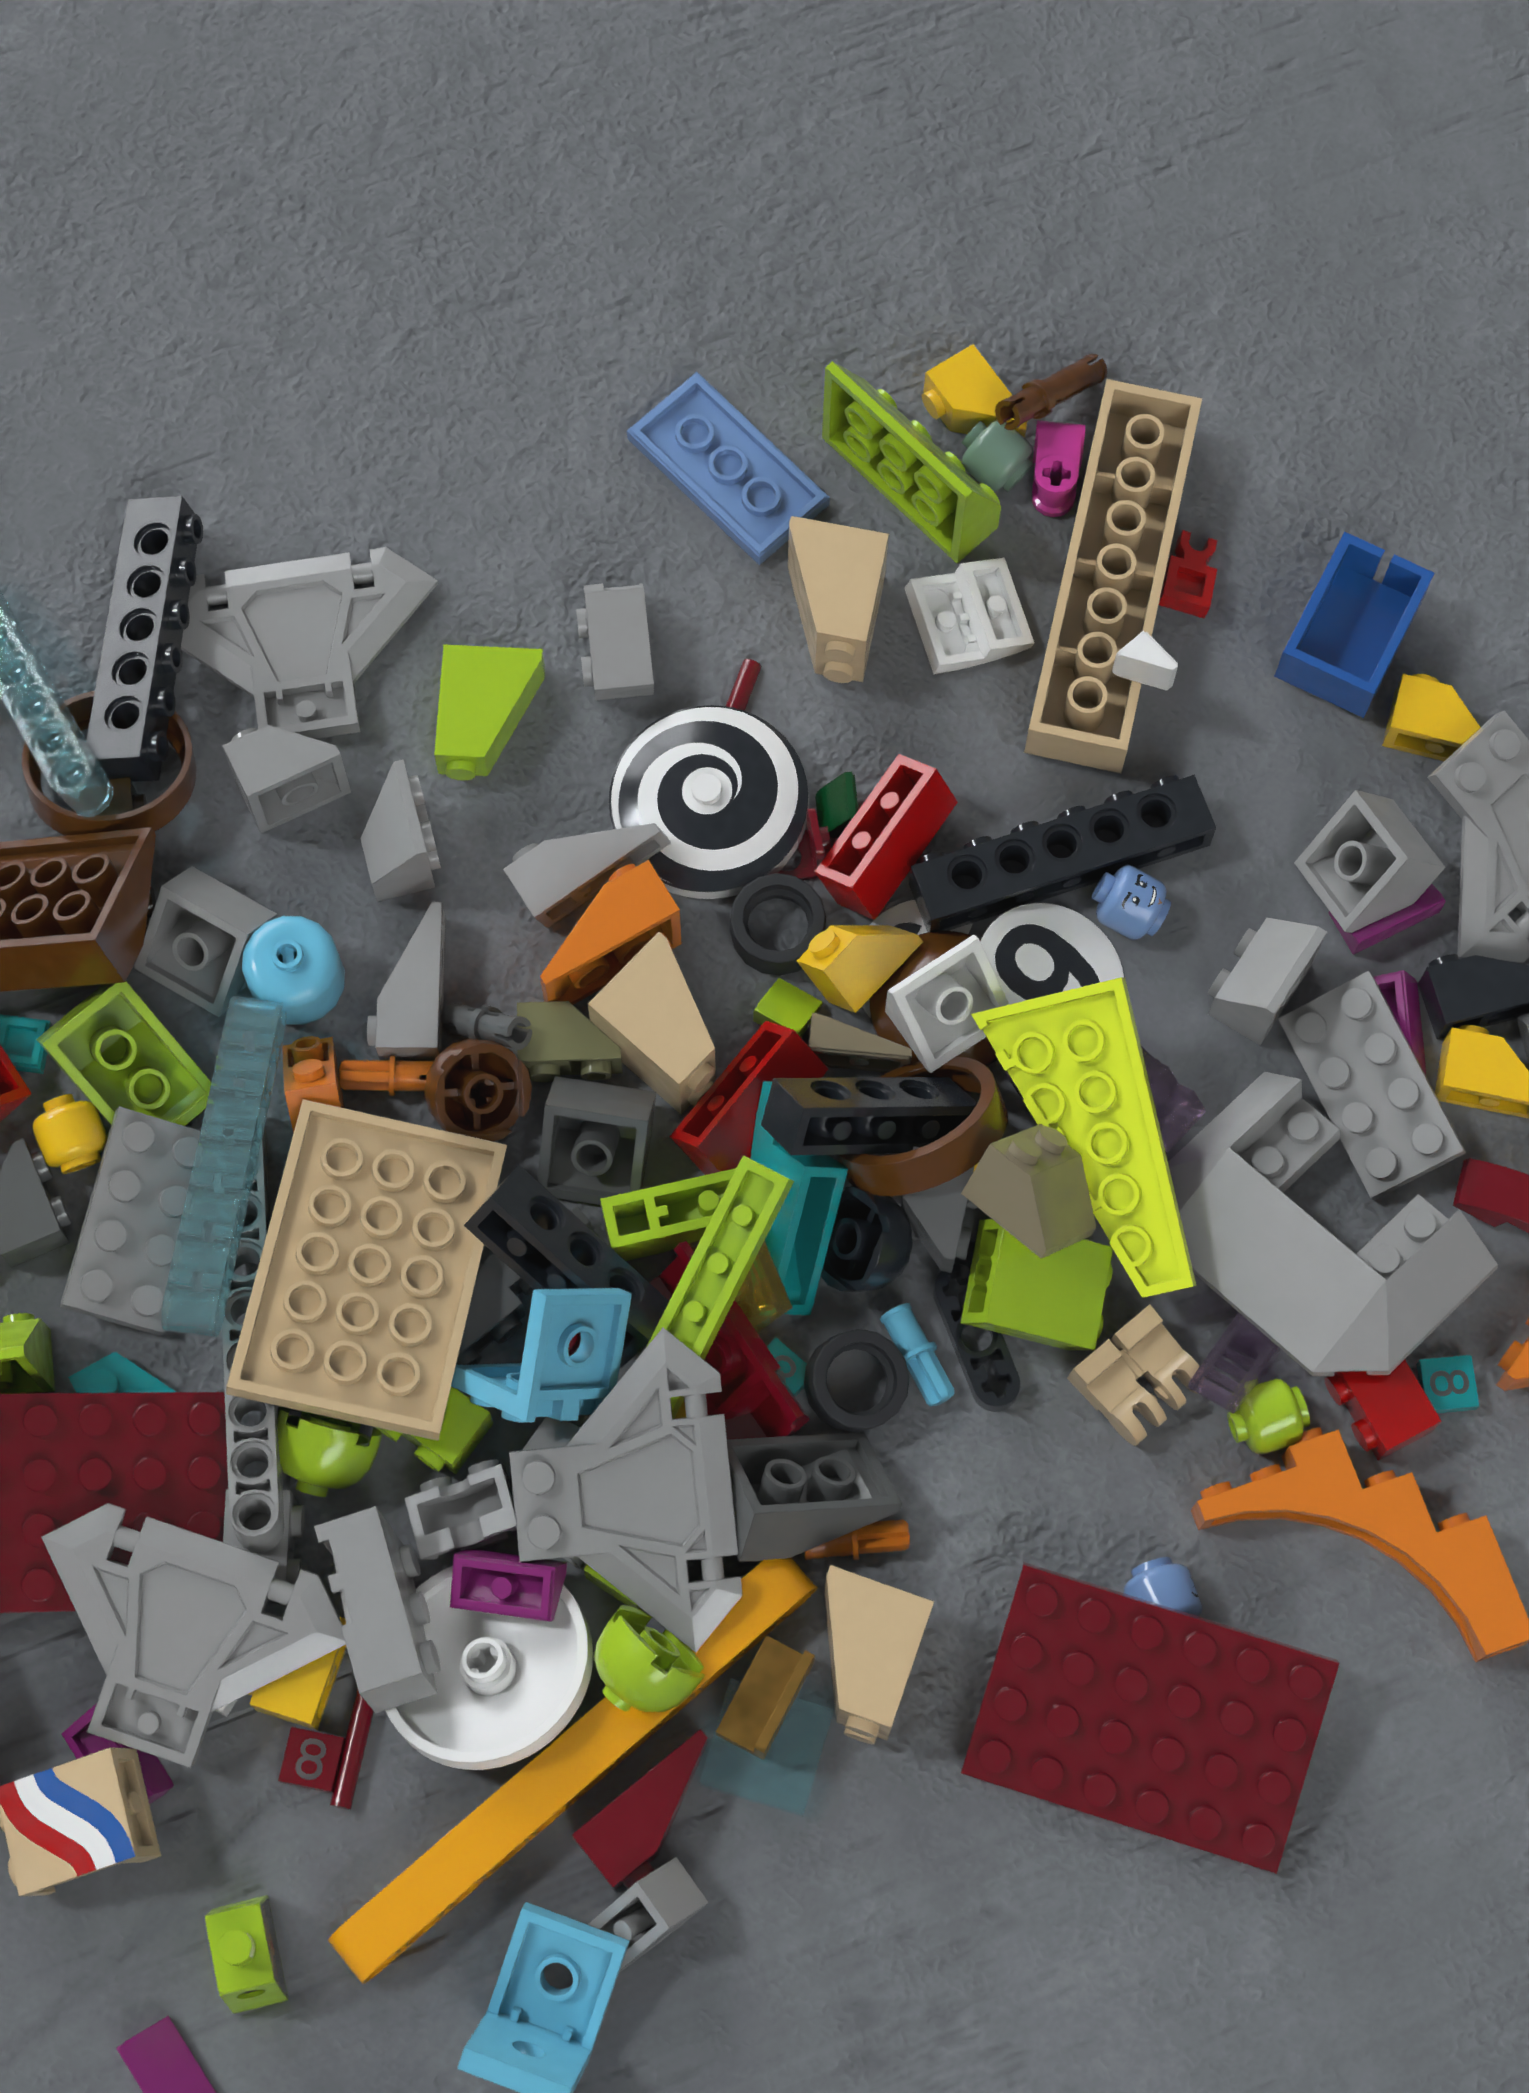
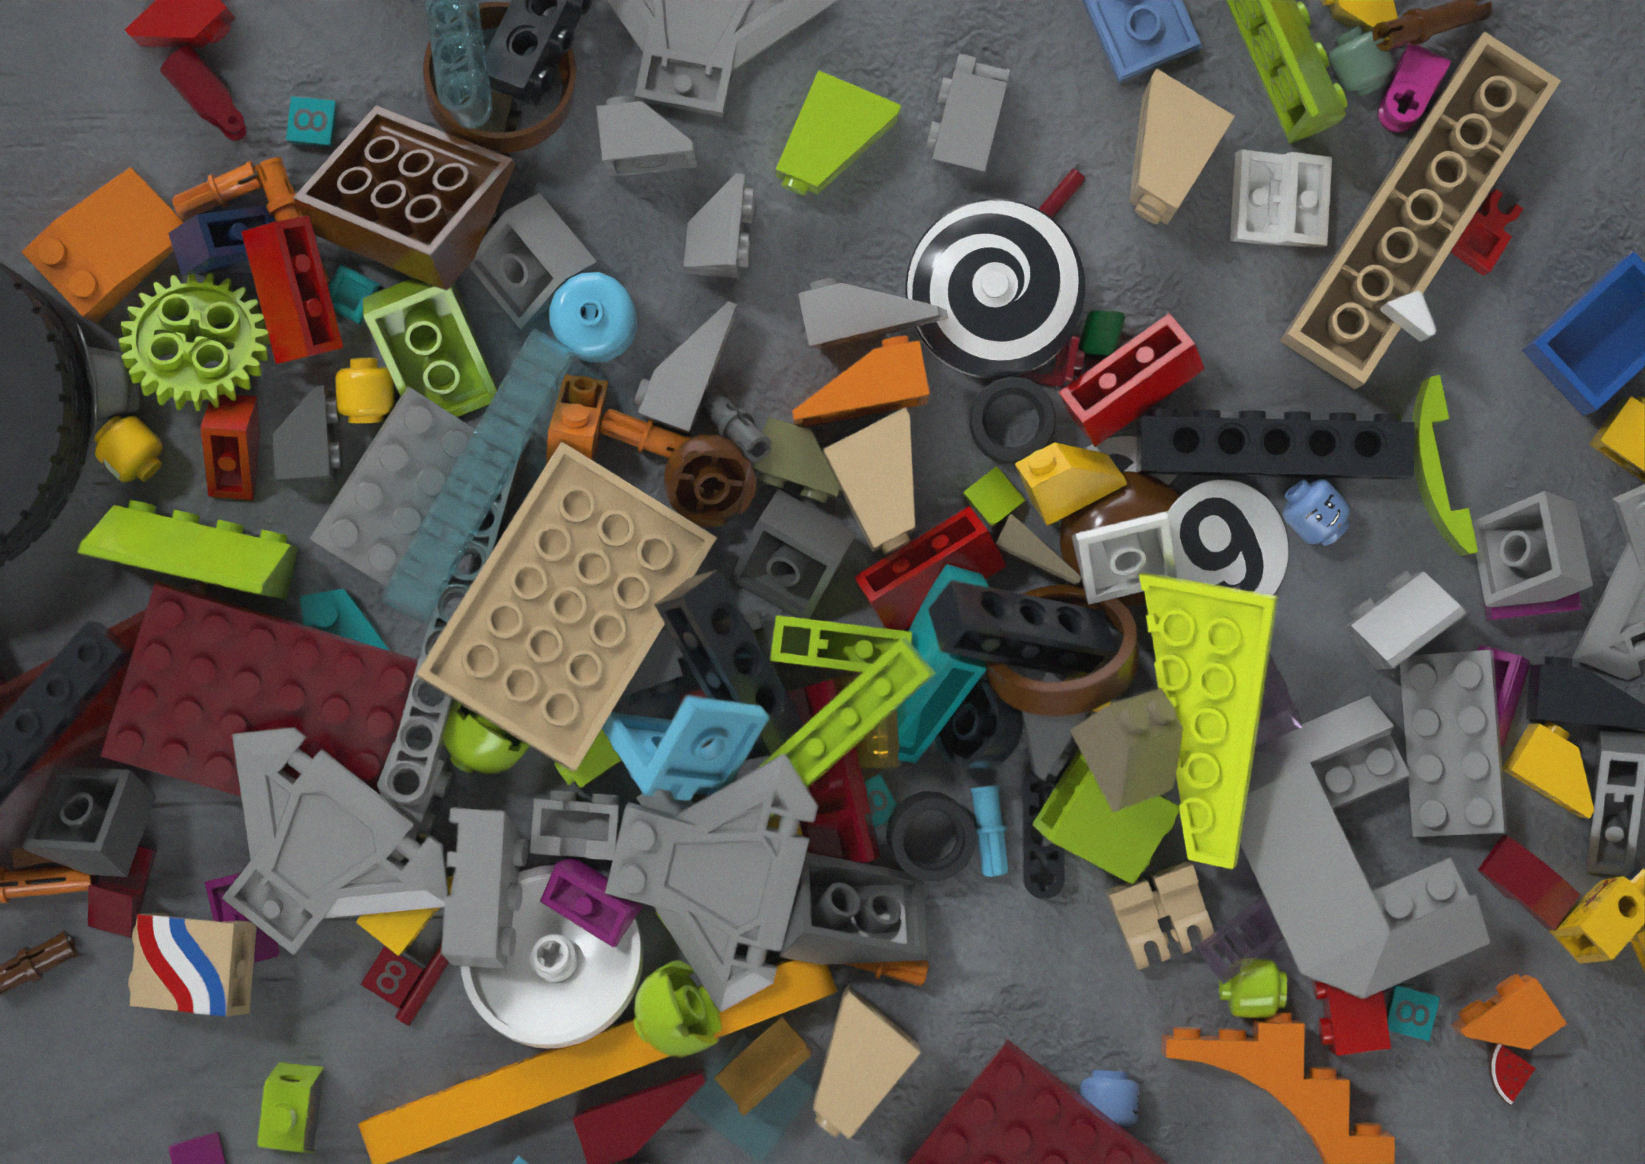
camera: 25 degrees right, 15 degrees up
none -> lime slope [1412,375,1478,556]

